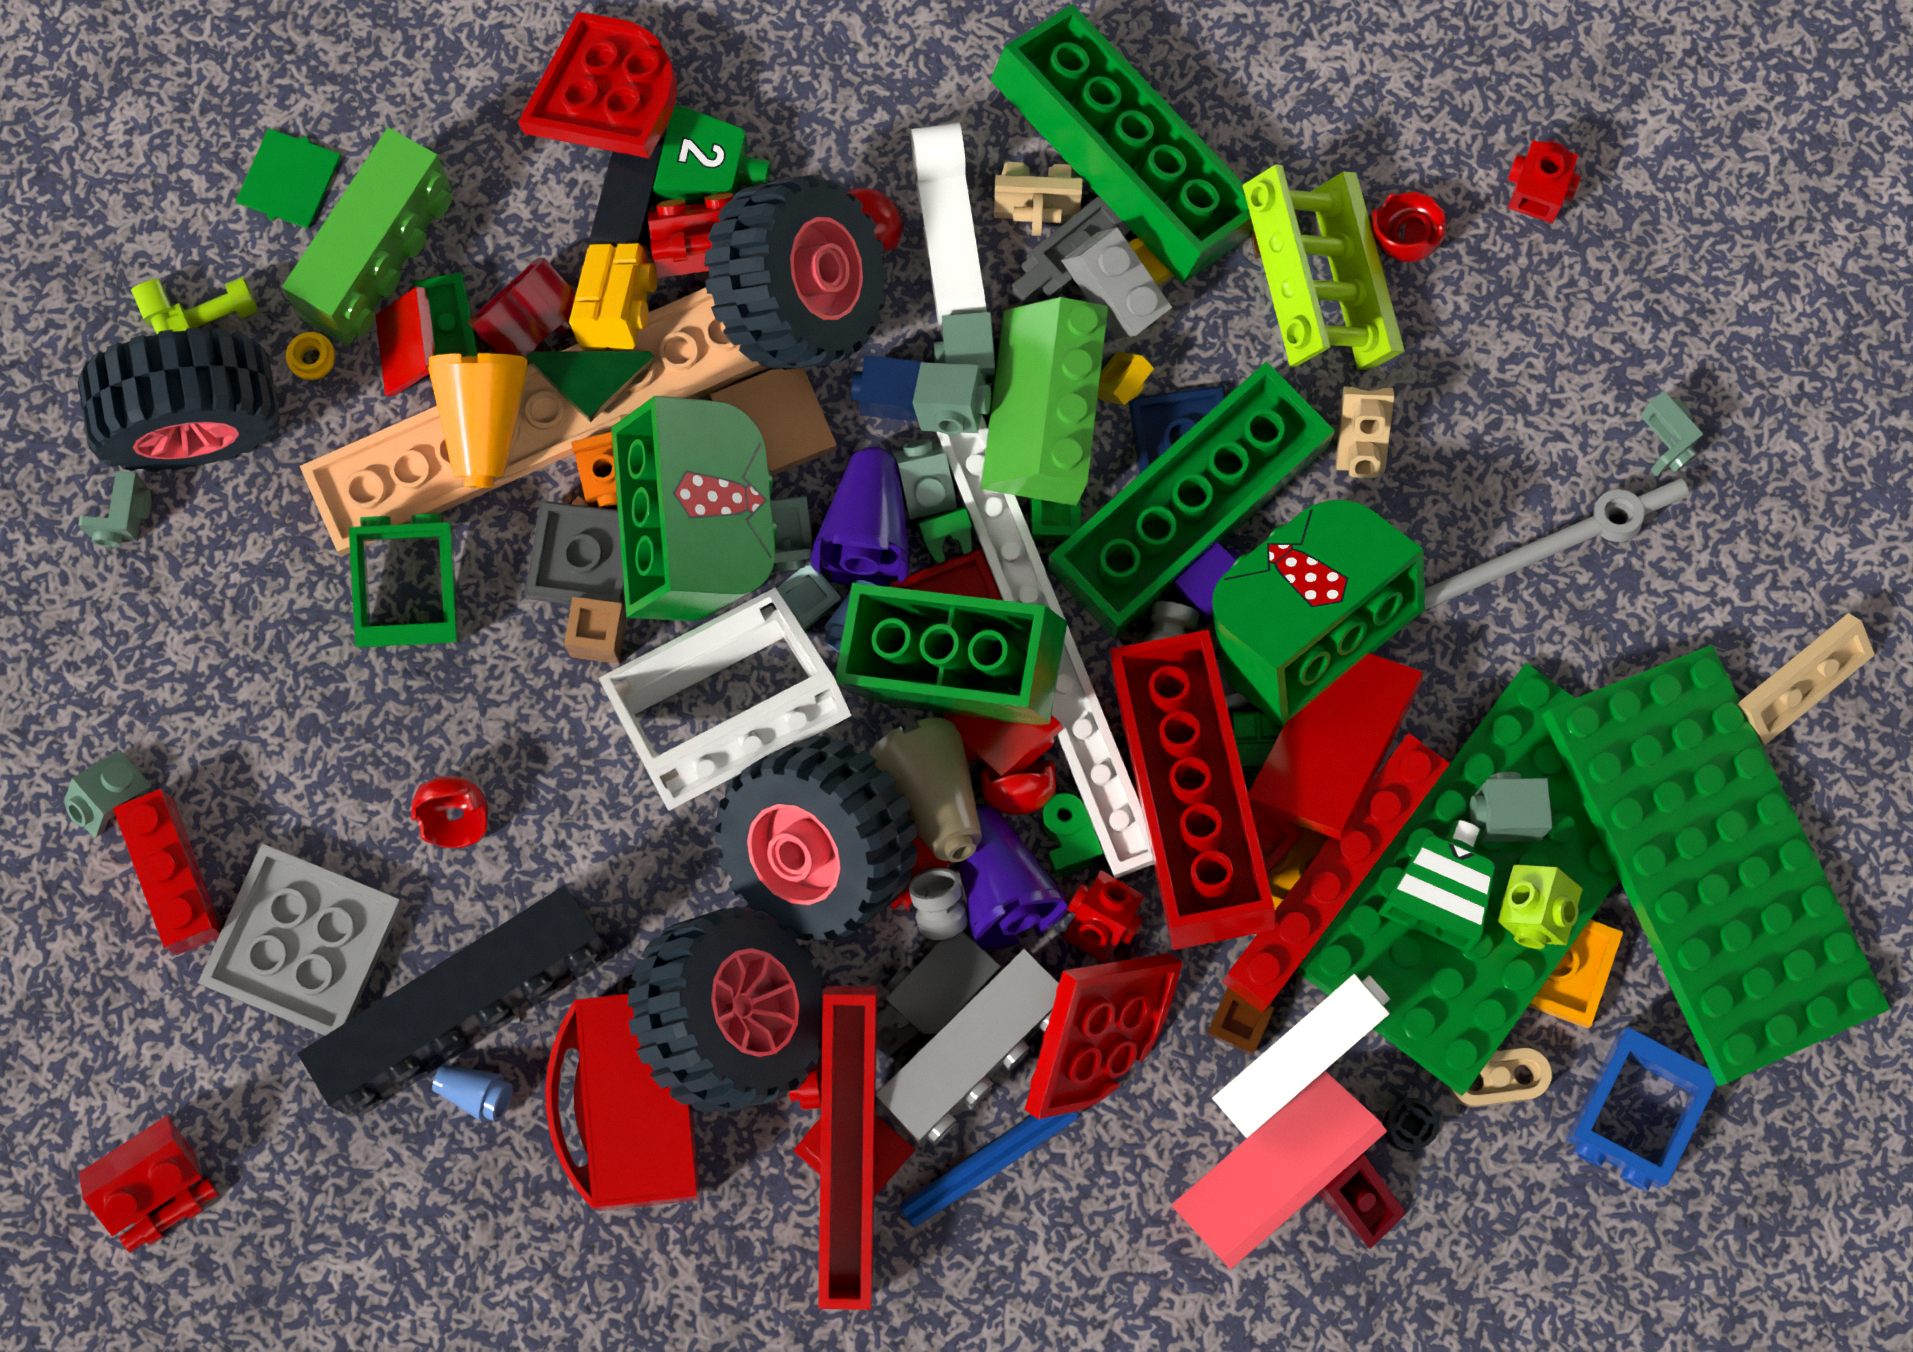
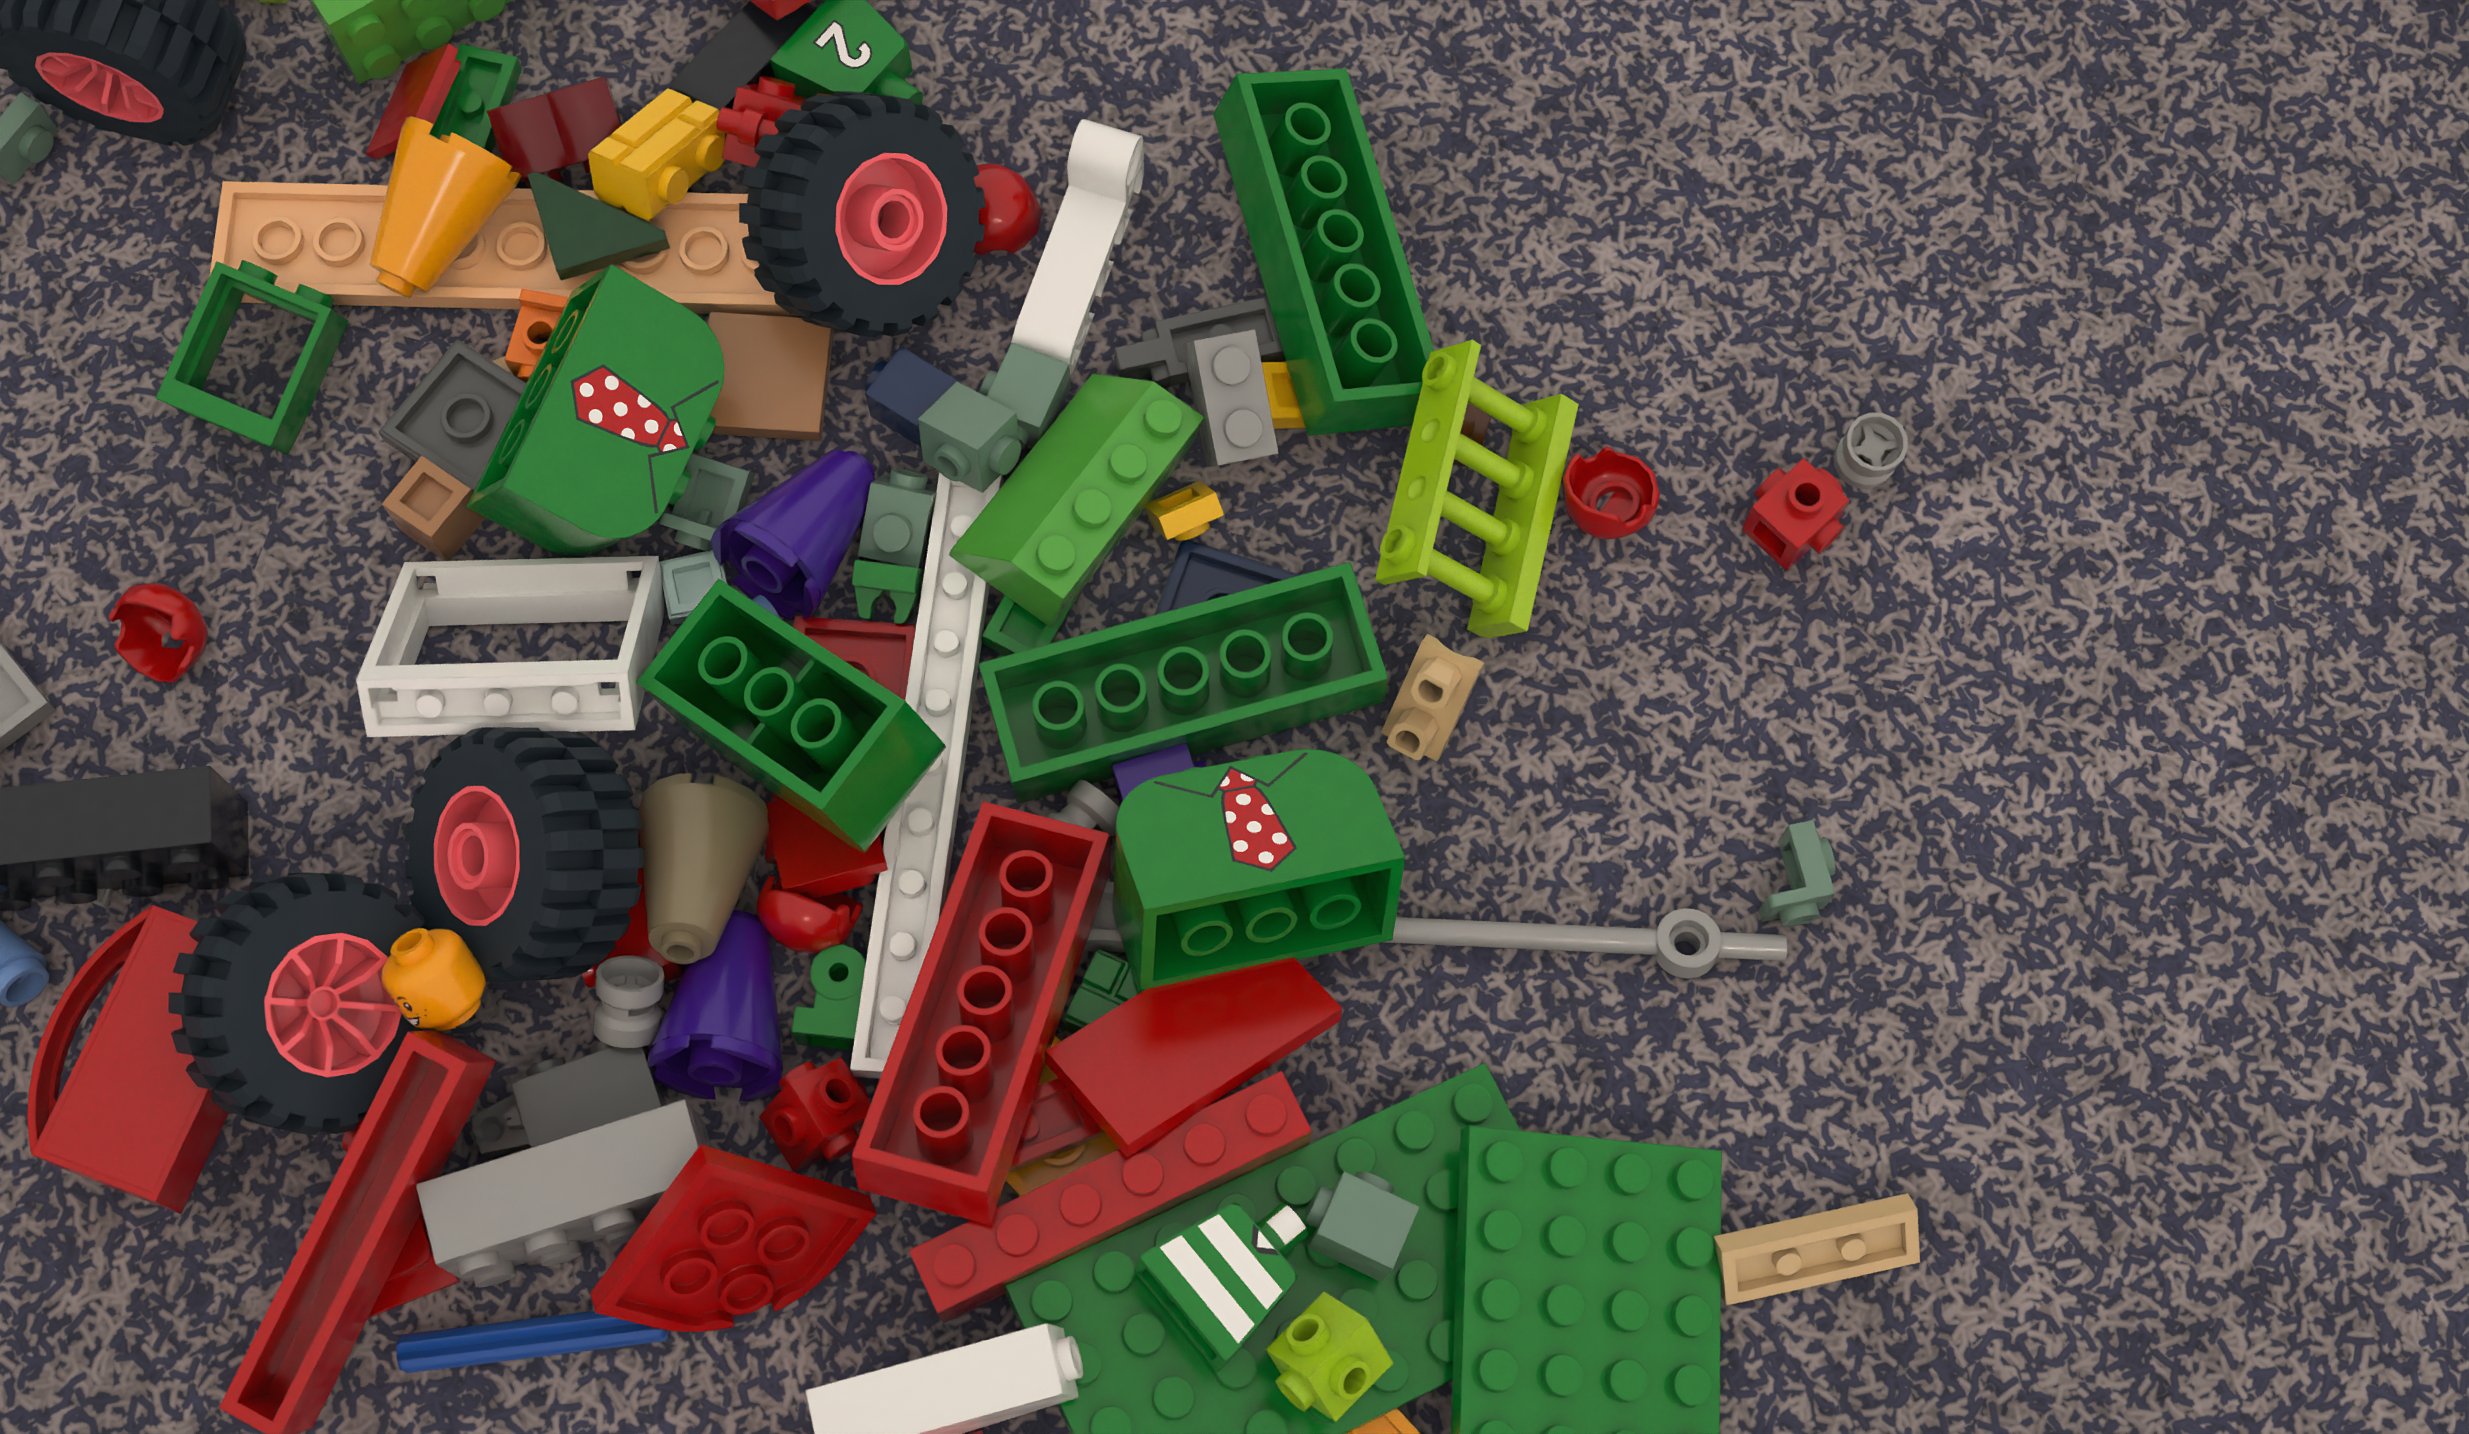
camera: 25 degrees right, 5 degrees down
yellow plate [286,332,336,380] -> none
tan hips [994,162,1082,236] -> none
reddish brown plate [1206,987,1275,1056] -> none
none -> light orange head [381,928,486,1031]
none -> light grey wheel [1833,413,1908,489]

